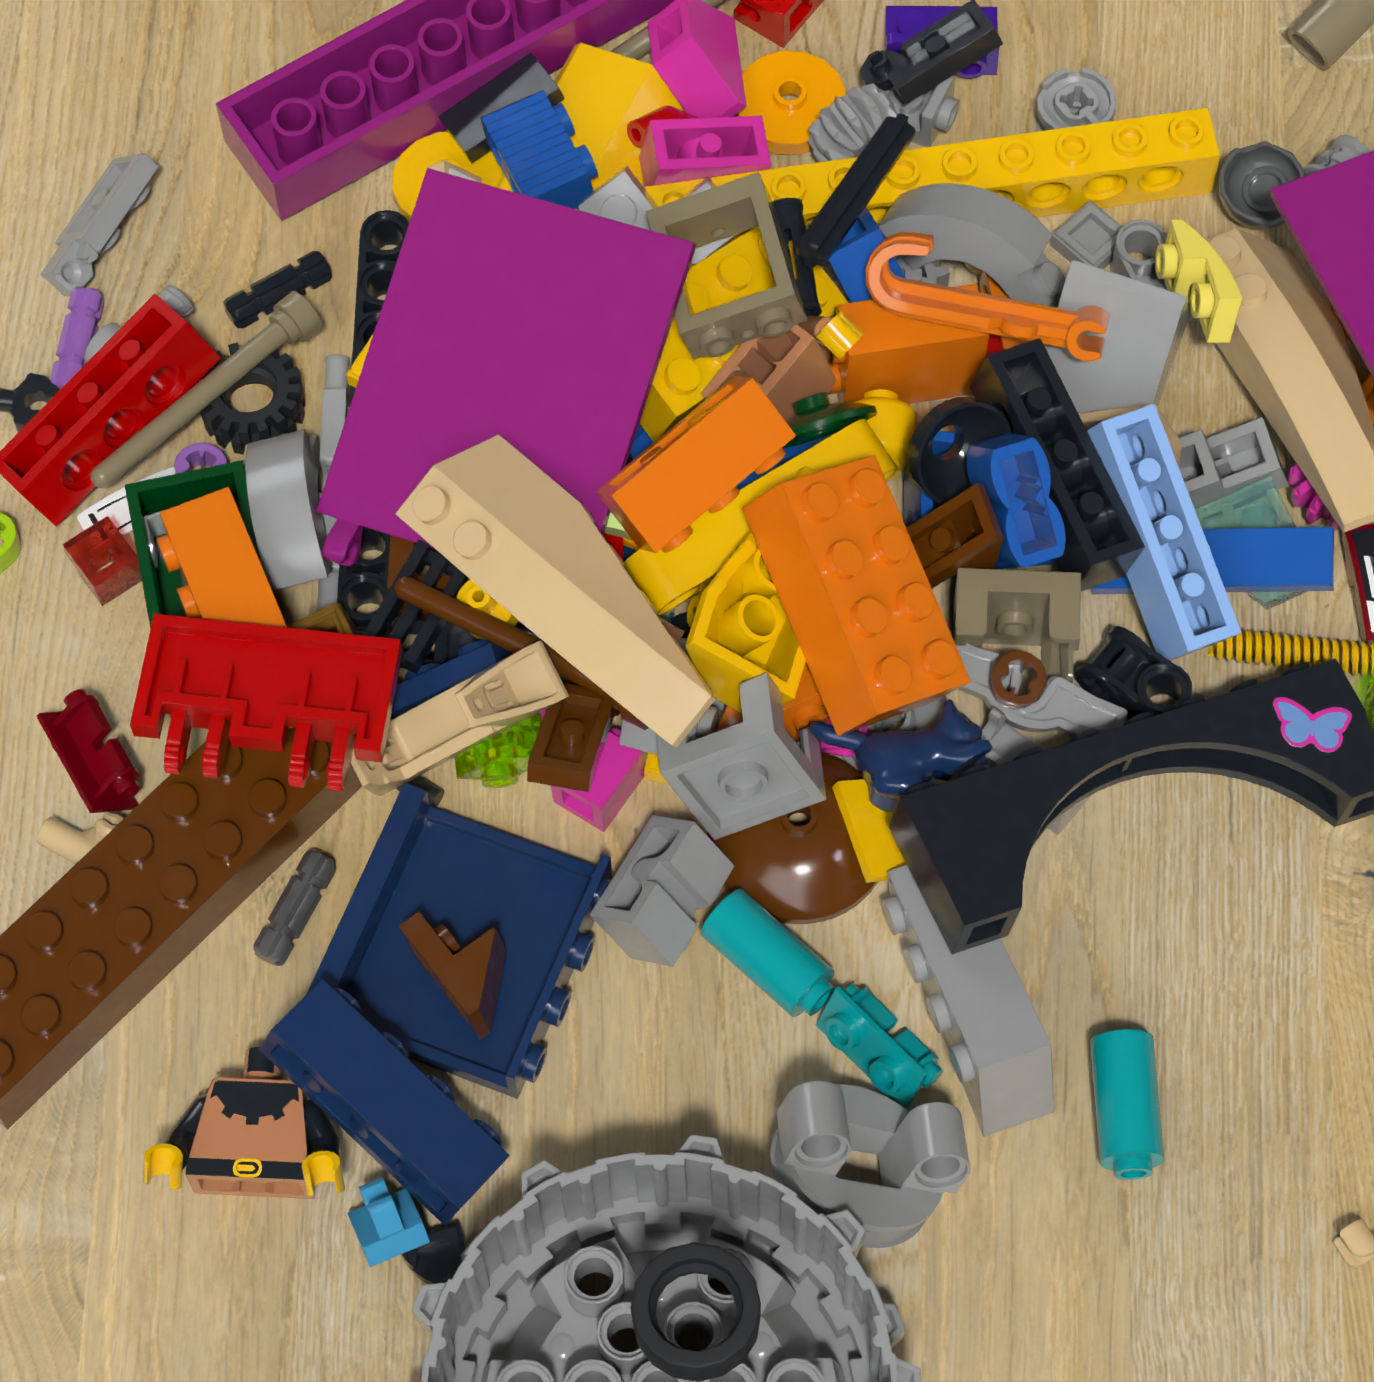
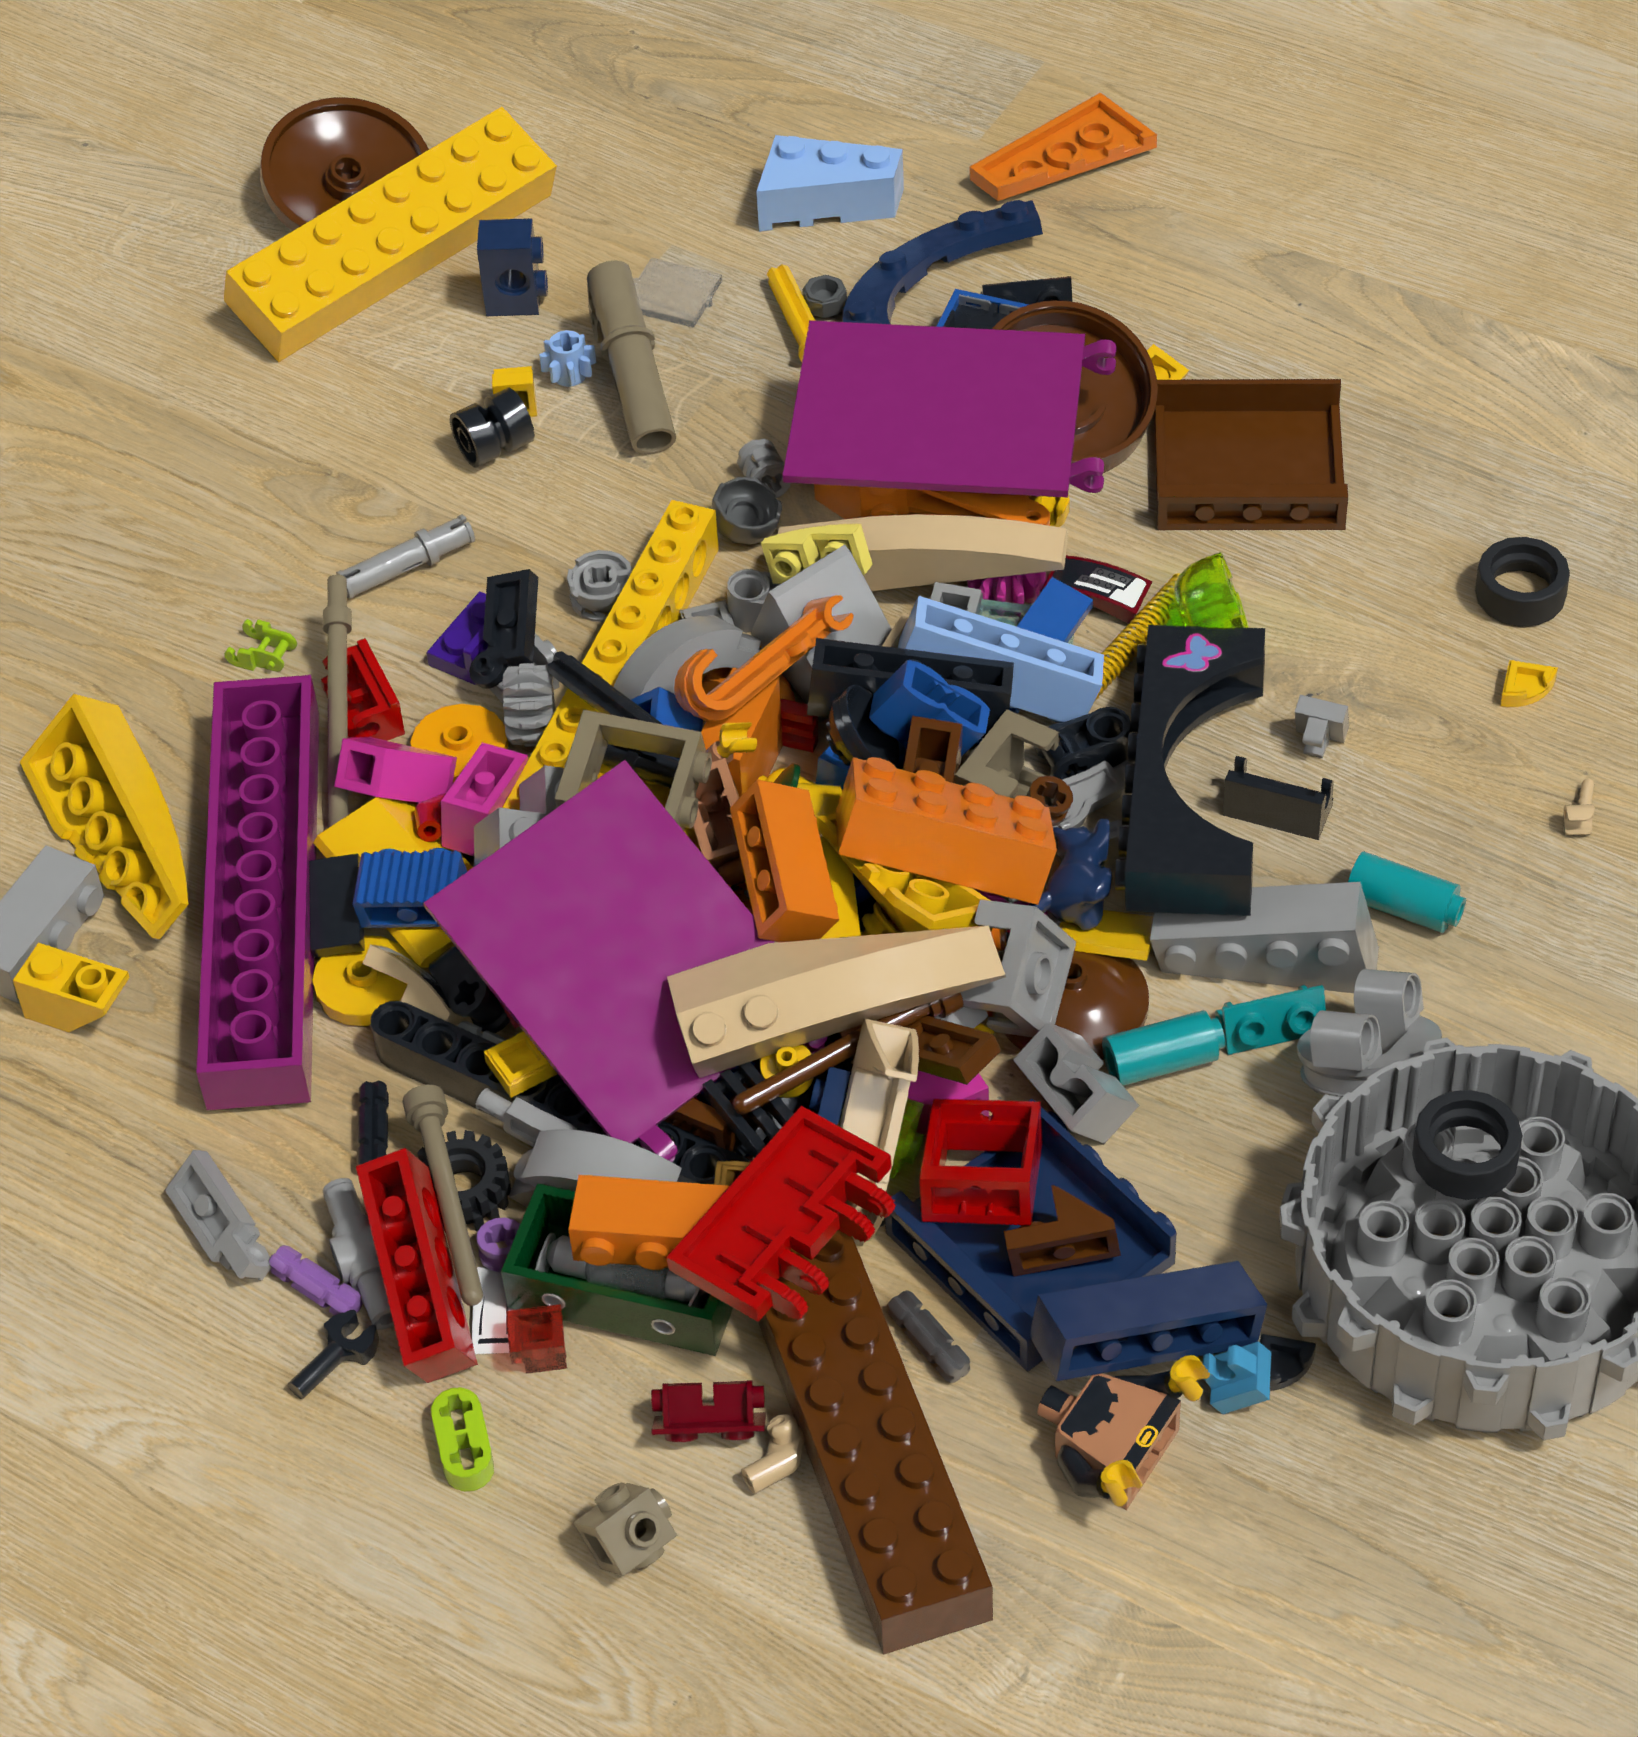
camera: 60 degrees left, 15 degrees down
none -> red window [920,1098,1042,1225]
none -> black hinge [1223,756,1334,840]
none -> light grey tile [1295,695,1349,758]

